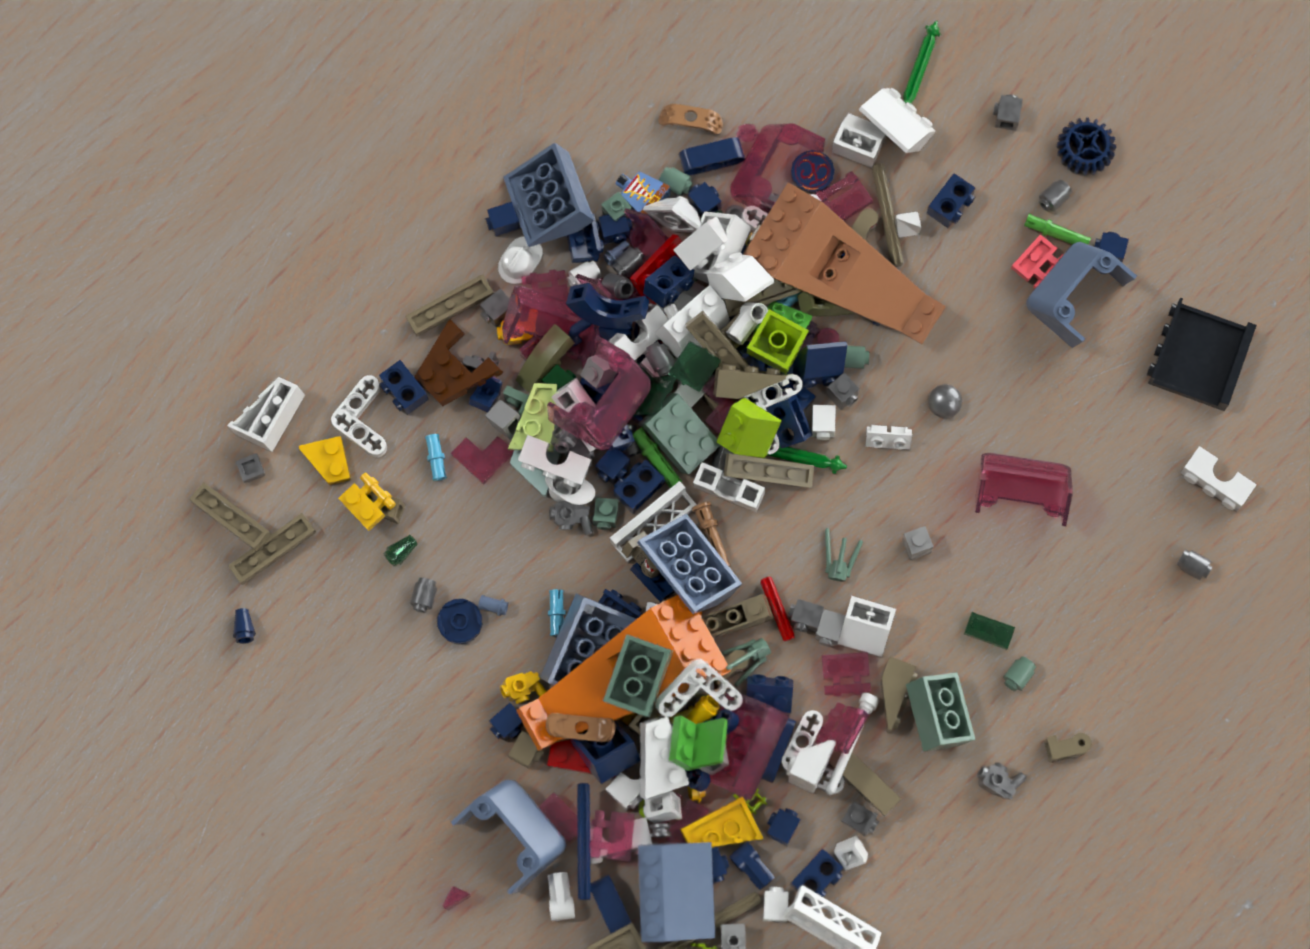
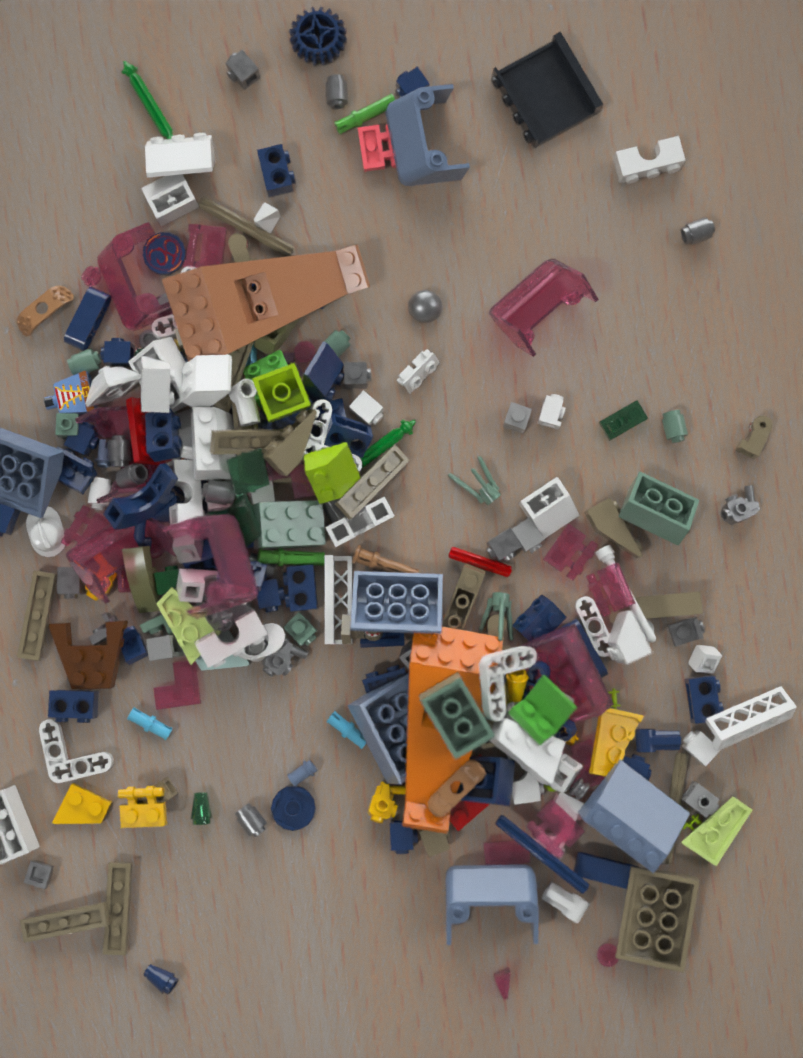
camera: 50 degrees left, 10 degrees up
dark blue brick [766,808,801,847] -> none
none -> white brick [537,394,566,430]

